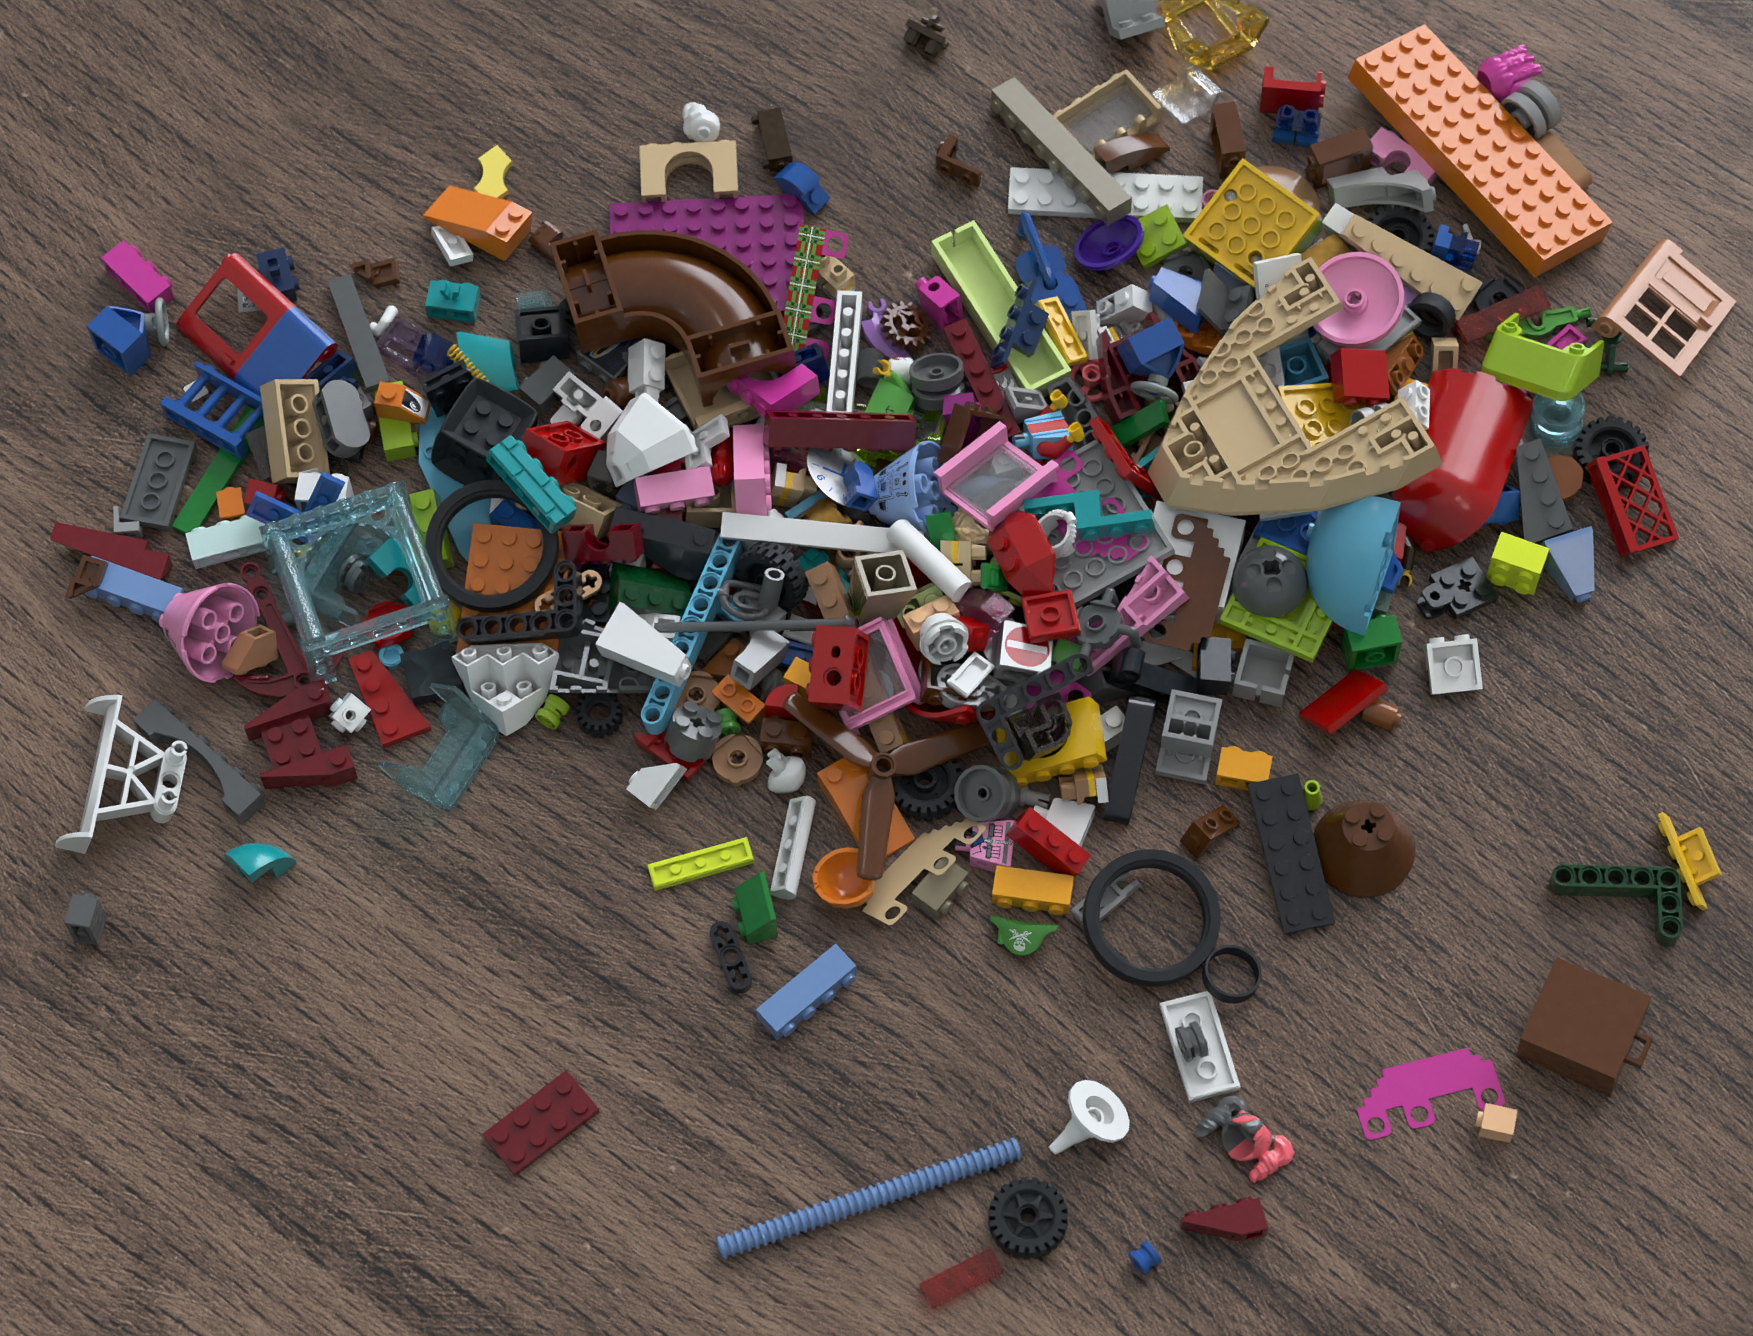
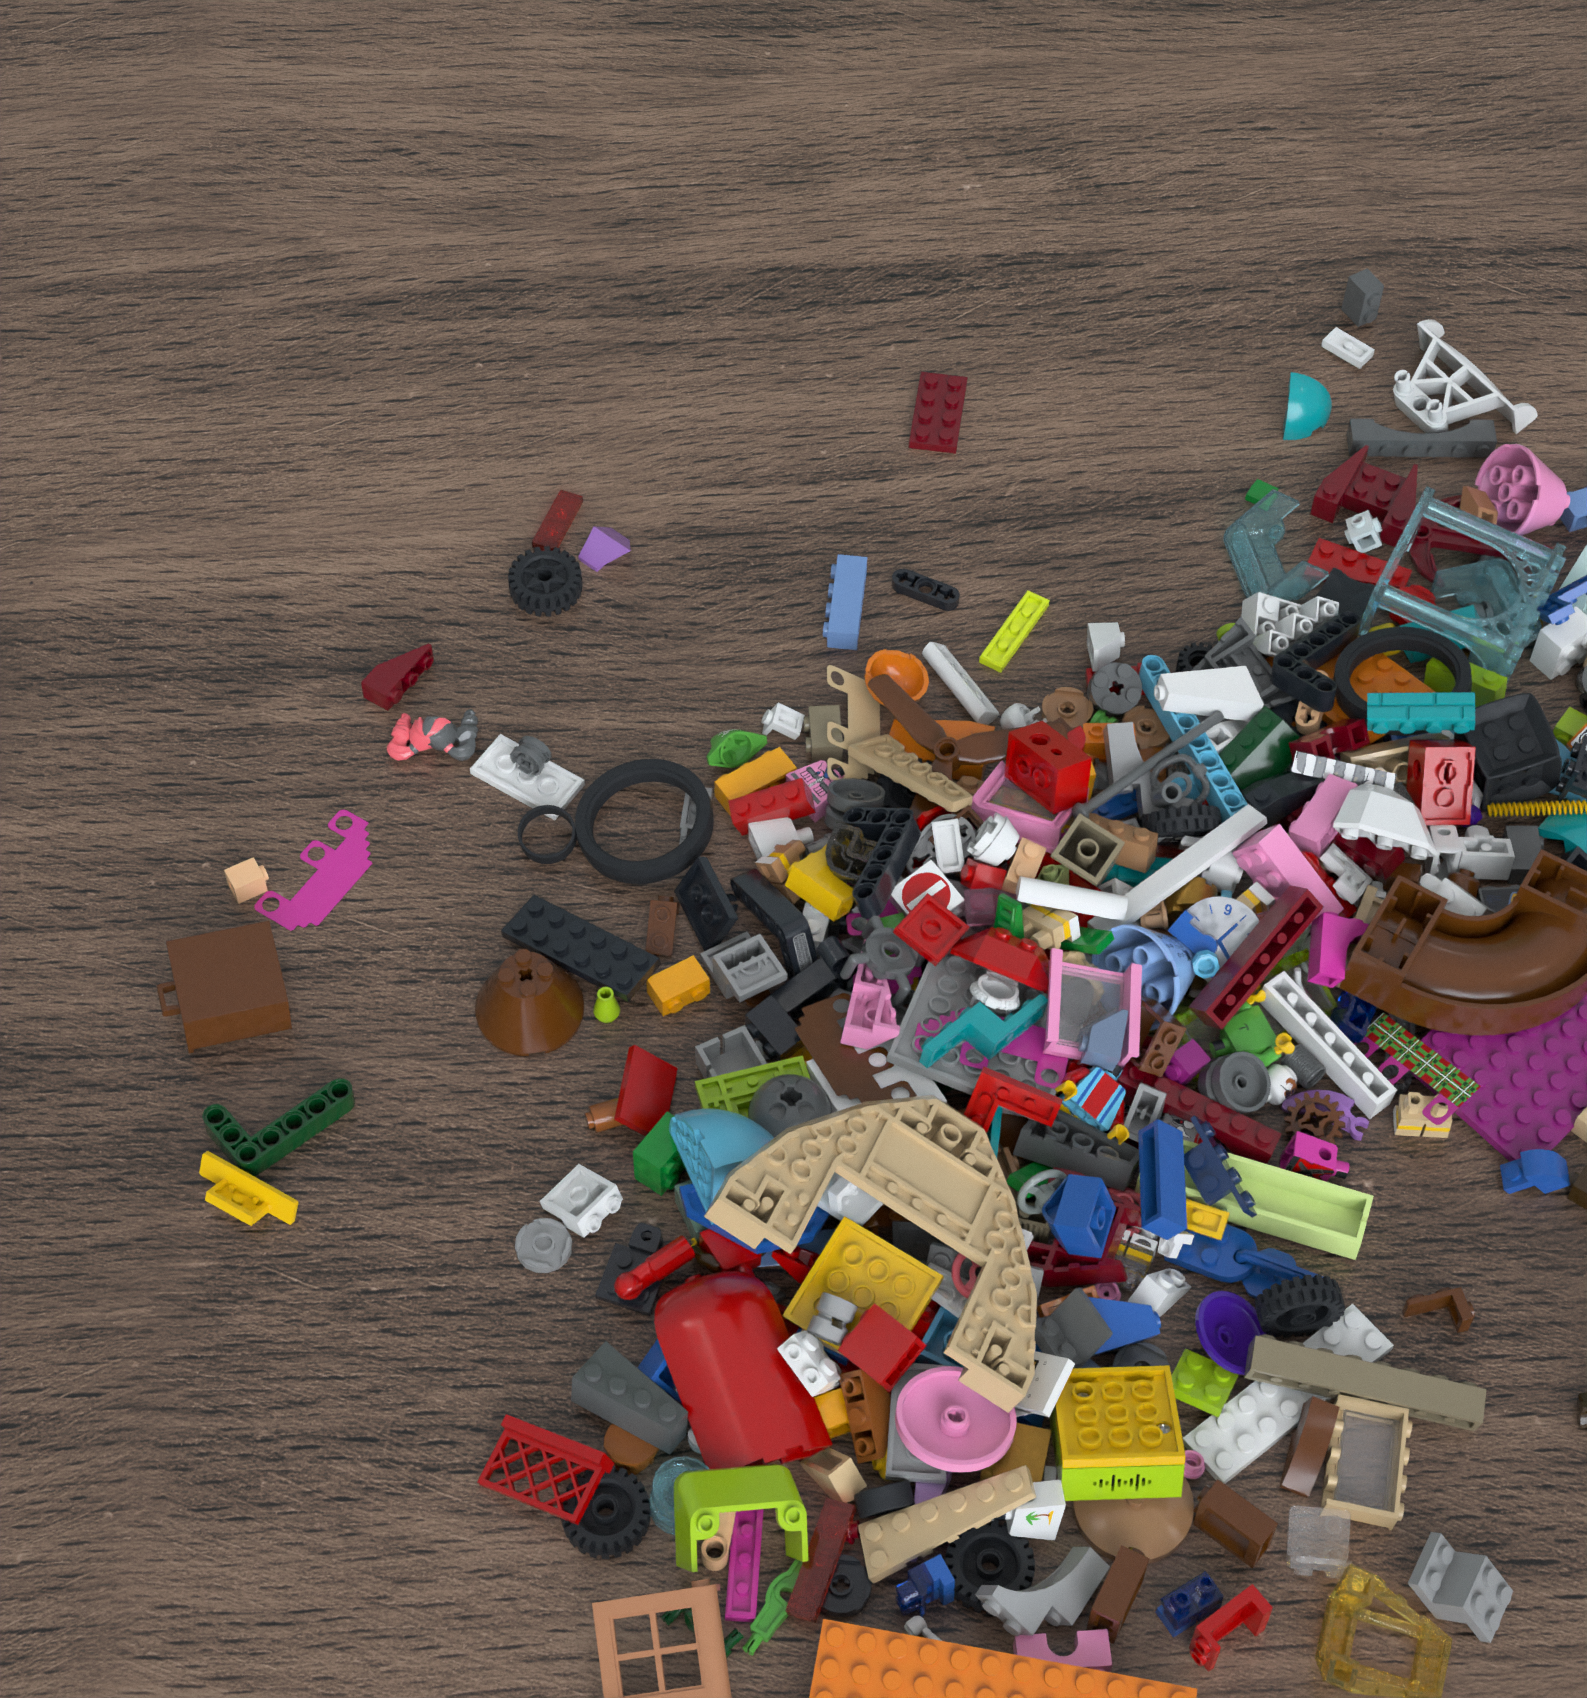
camera: 135 degrees right, 10 degrees down
medium blue piece [716,1137,1022,1260] -> none
green slope [731,872,778,945] -> none
white piece [1049,1080,1129,1155] -> none
blue wheel [1128,1241,1162,1275] -> none
neon yellow brick [1486,532,1550,596] -> none
medium blue slope [1541,526,1595,603] -> none
none -> light grey tile [515,1218,572,1273]
none -> medium lavender slope [578,526,631,572]
none -> red piece [614,1235,695,1300]
none -> black plate [674,857,738,951]
none -> white bracket [762,703,805,740]
none -> tan wing [848,734,973,812]
none -> sand blue slope [1078,1009,1128,1071]
none -> blue brick [1138,1119,1187,1240]
none -> medium azure tile [1192,950,1220,979]
none -> green tile [1245,479,1279,509]
none -> black wheel [1255,1275,1345,1338]
none -> sticker [1291,751,1397,790]
none -> white plate [1321,327,1375,369]

